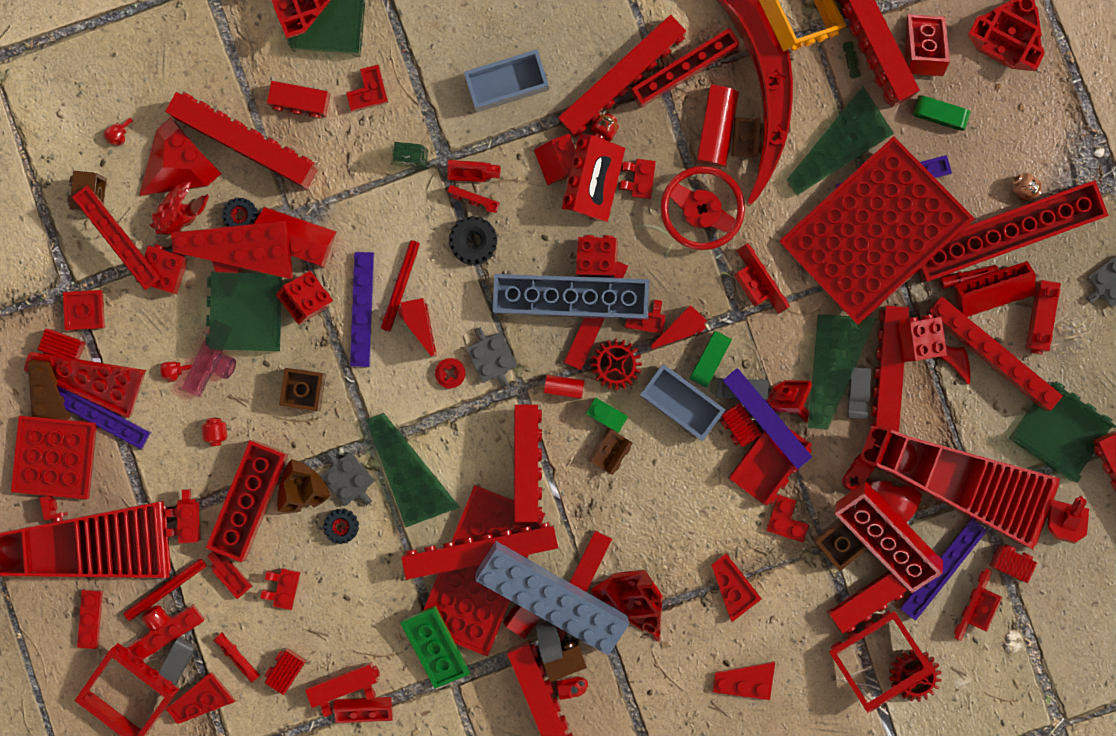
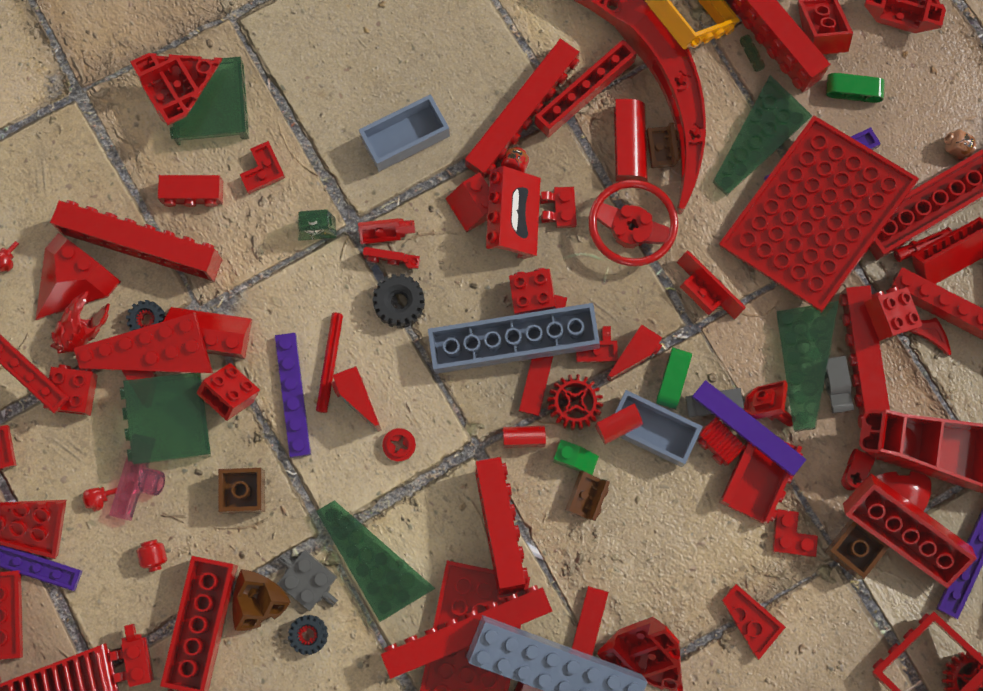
camera: 15 degrees left, 10 degrees down
dark grey plate [466,327,517,389] -> none
red brick [827,570,907,634] -> none
none -> red brick [595,403,643,445]

